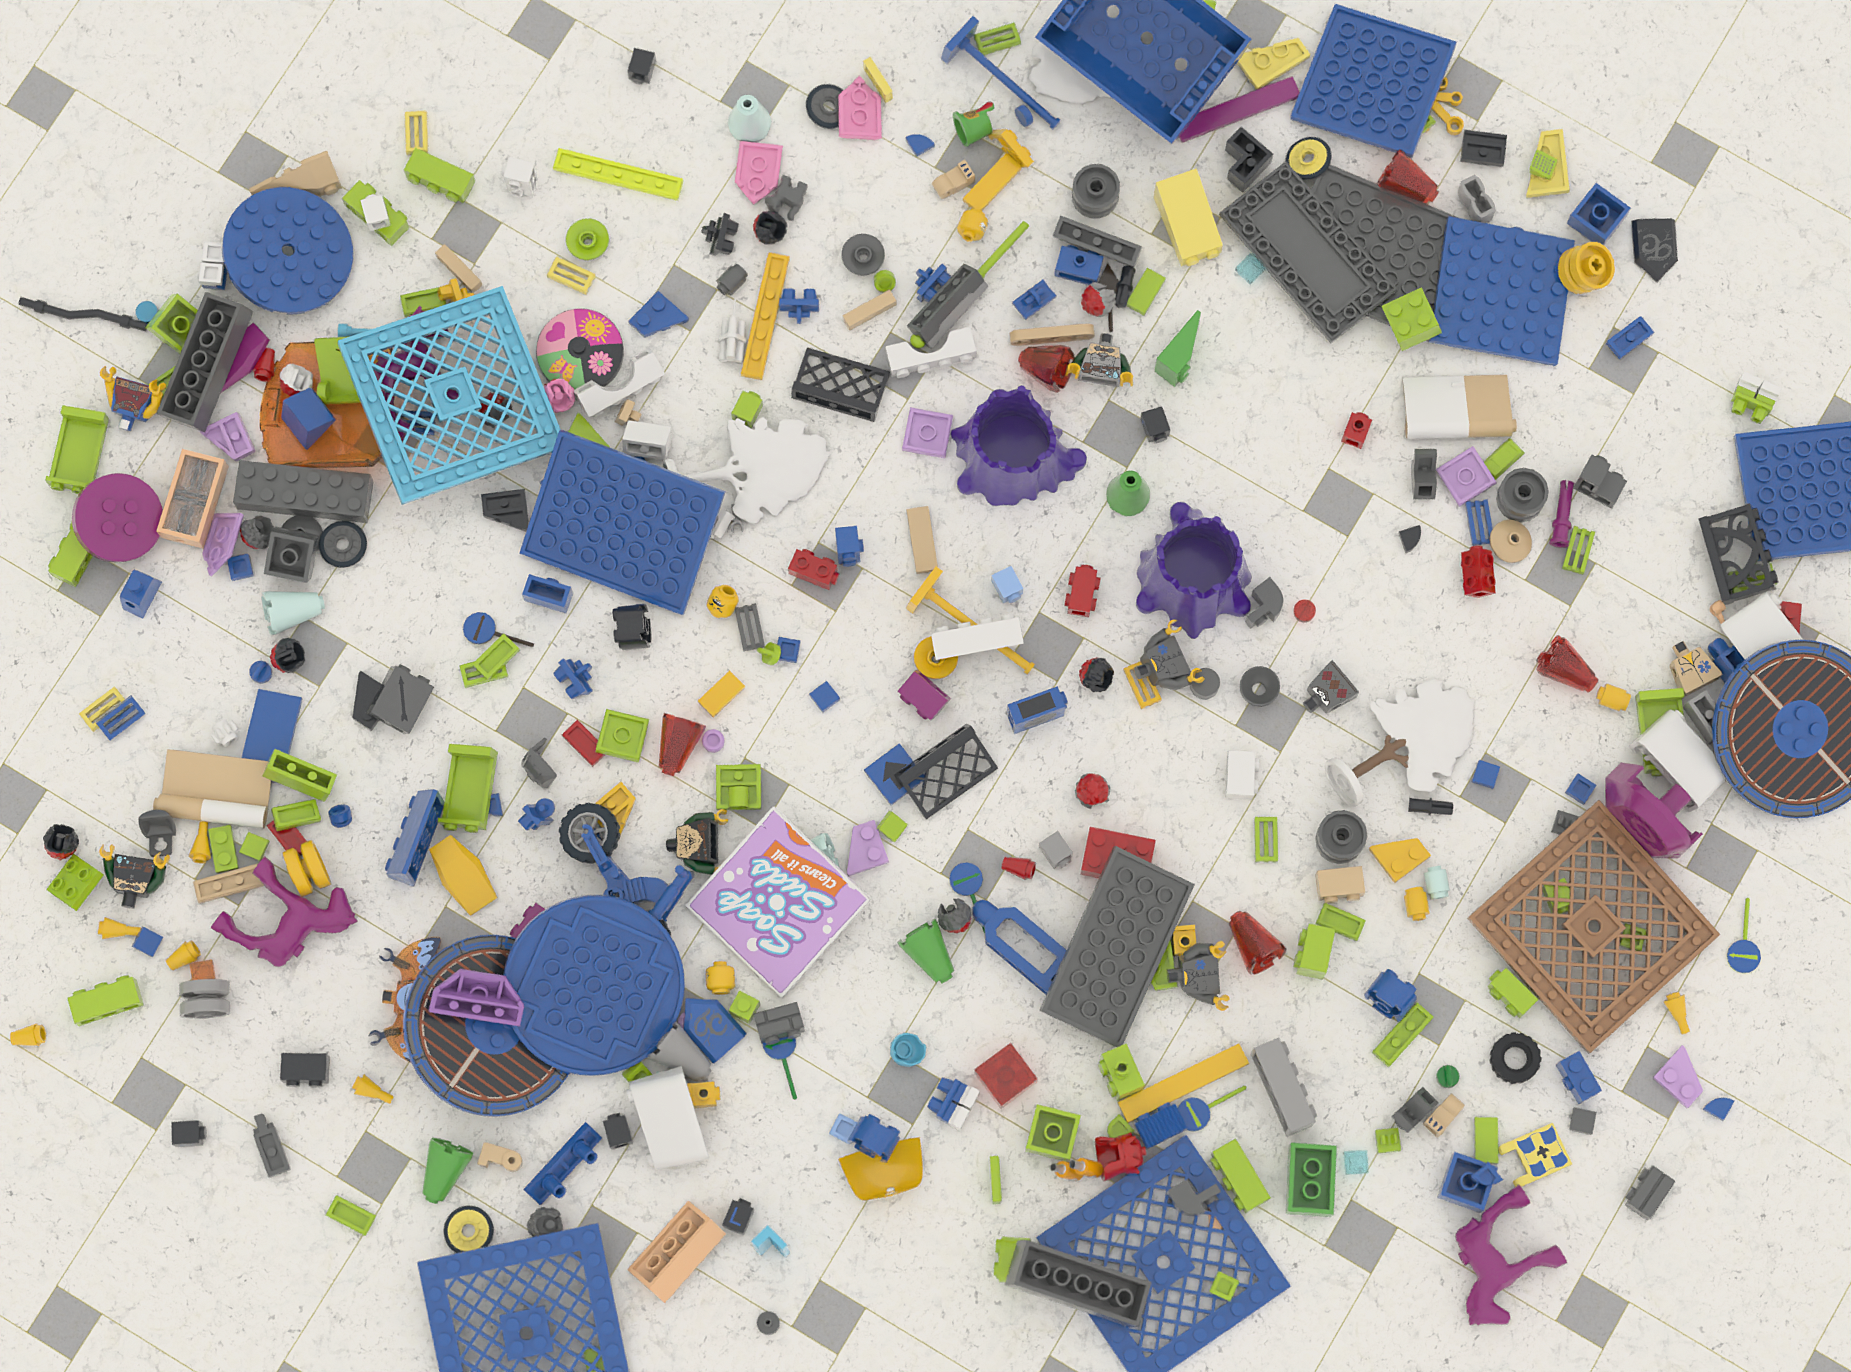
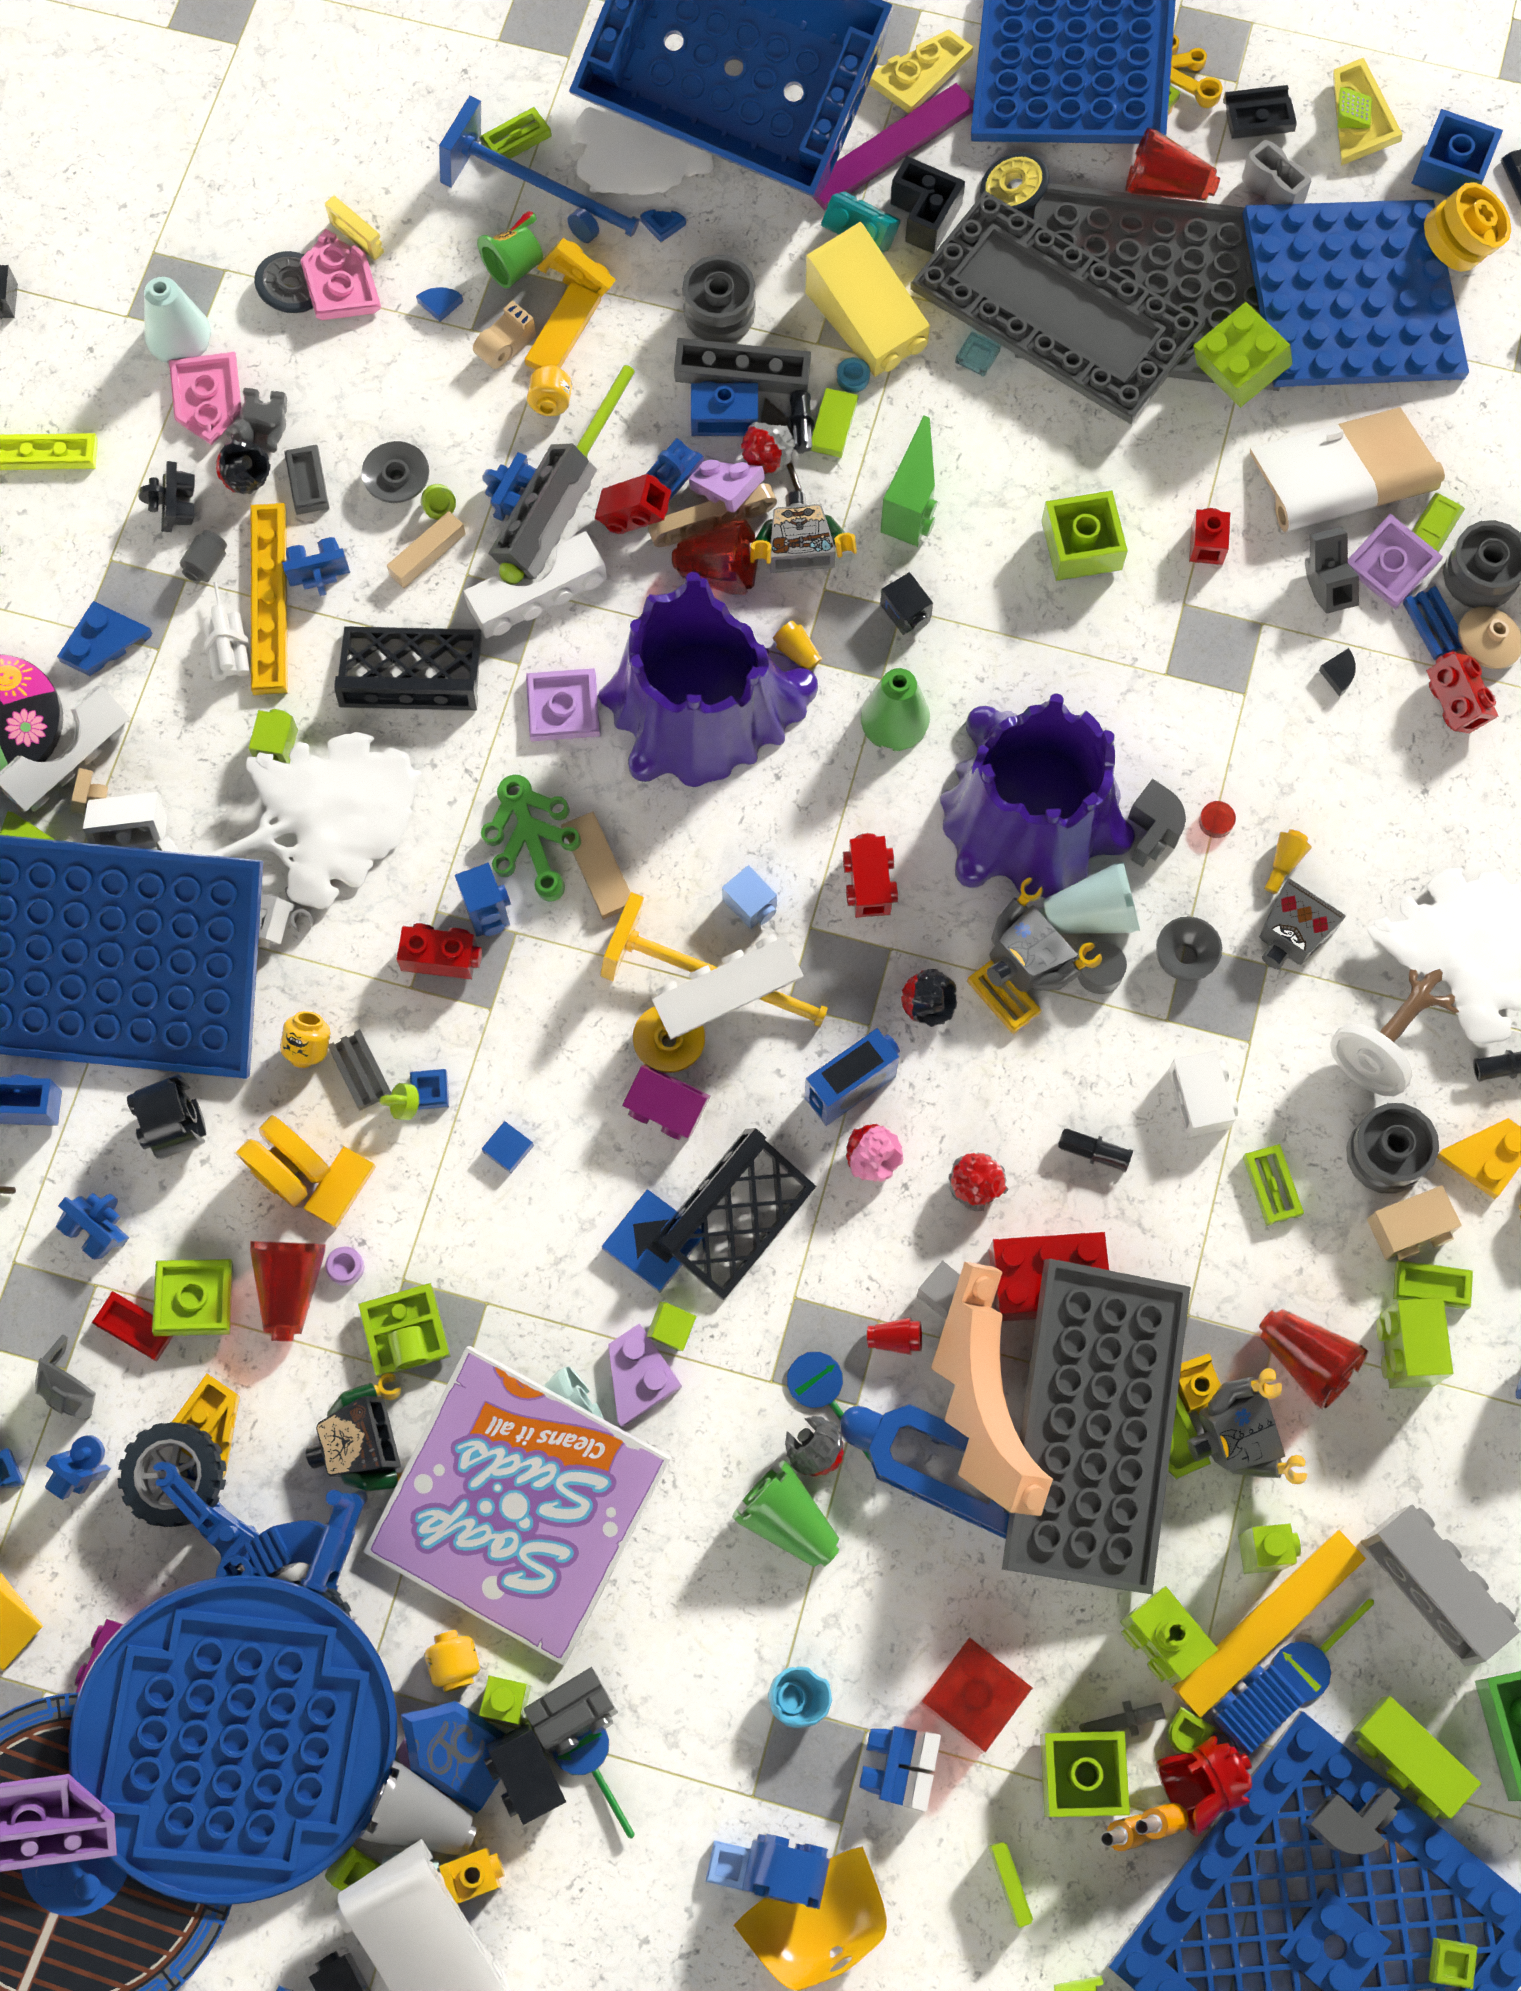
camera: 15 degrees left, 5 degrees down
none -> yellow wheel [235,1115,331,1208]
none -> dark grey tile [284,445,330,515]
none -> bright green plant [481,774,581,902]
none -> black brick [483,1722,566,1825]
none -> red brick [594,474,672,534]
none -> blue tile [640,209,686,243]
none -> lavender wing [688,460,765,512]
none -> yellow cone [772,620,822,671]
none -> teal brick [821,191,901,252]
none -> dark azure tile [837,357,870,393]
none -> bright pink piece [846,1124,904,1182]
none -> light nougat arch [931,1262,1053,1516]
none -> light aqua cone [1038,862,1140,934]
none -> lime brick [1041,490,1128,581]
none -> black axle [1058,1128,1133,1172]
none -> dark grey piece [1079,1700,1166,1737]
none -> lime brick [1238,1523,1301,1574]
none -> yellow cone [1264,829,1312,894]

